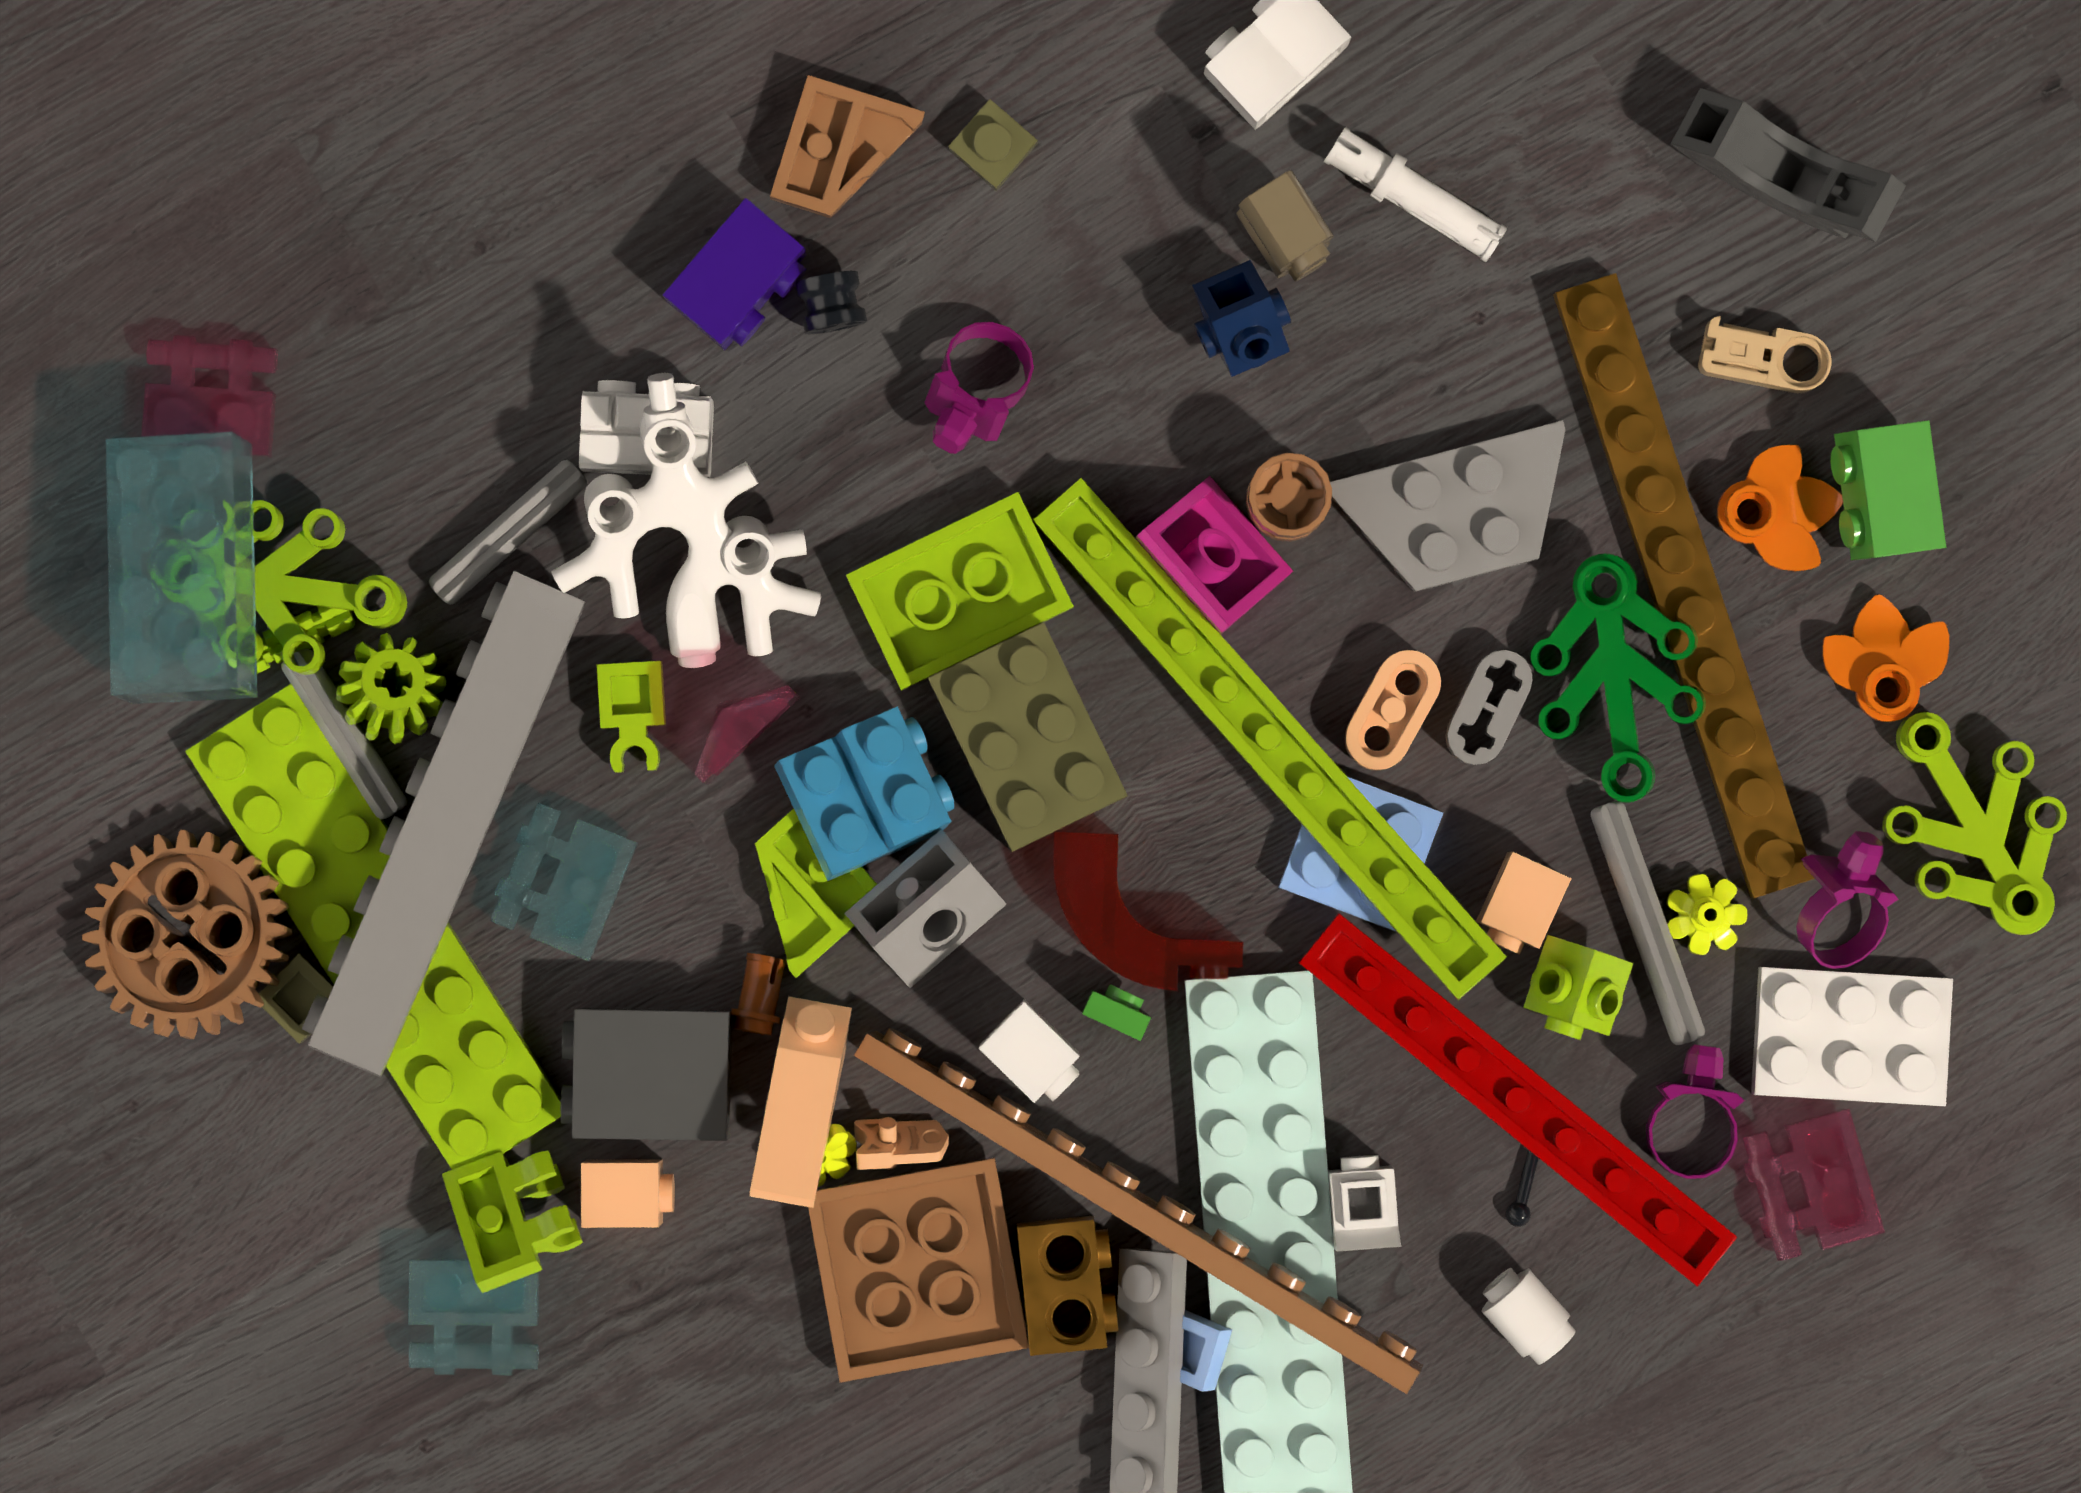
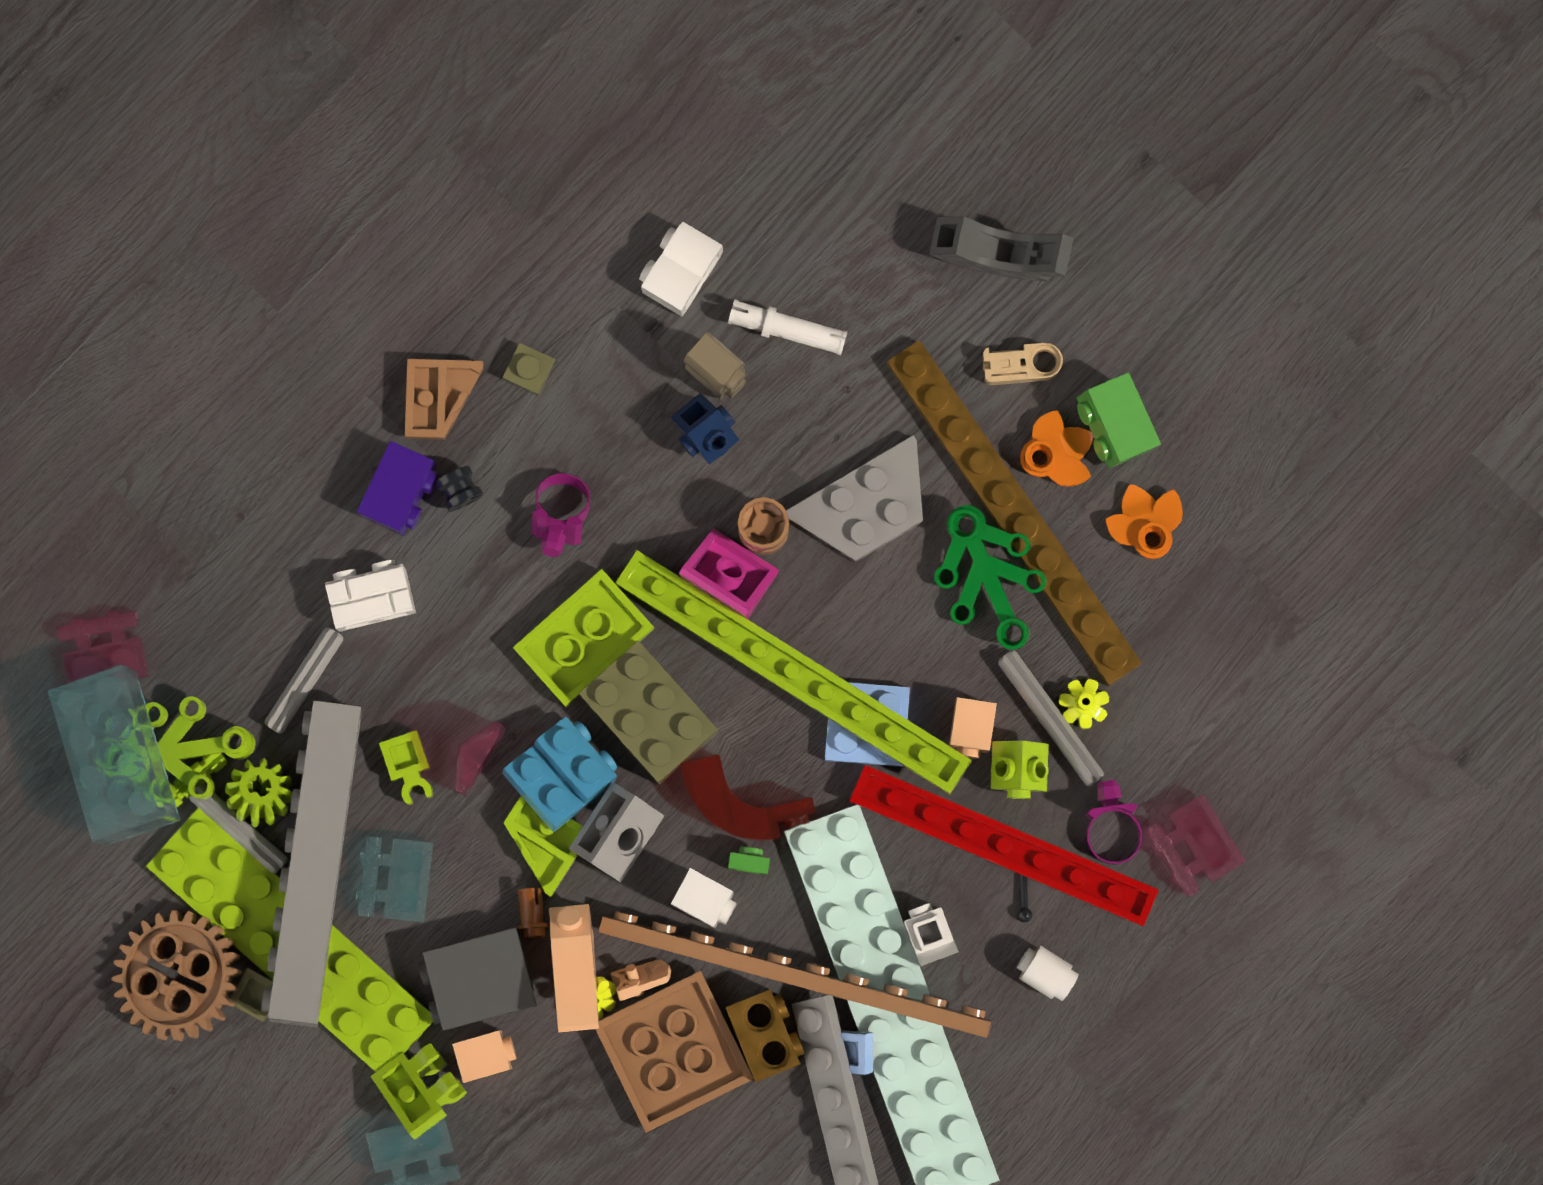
camera: 15 degrees left, 5 degrees down
white plant [551,373,821,668] -> none
light nougat plate [1345,650,1441,770] -> none
light grey beam [1445,650,1533,765] -> none
white plate [1751,967,1953,1106] -> none
magenta piece [1796,831,1899,969] -> none
lime plant [1882,712,2067,935] -> none

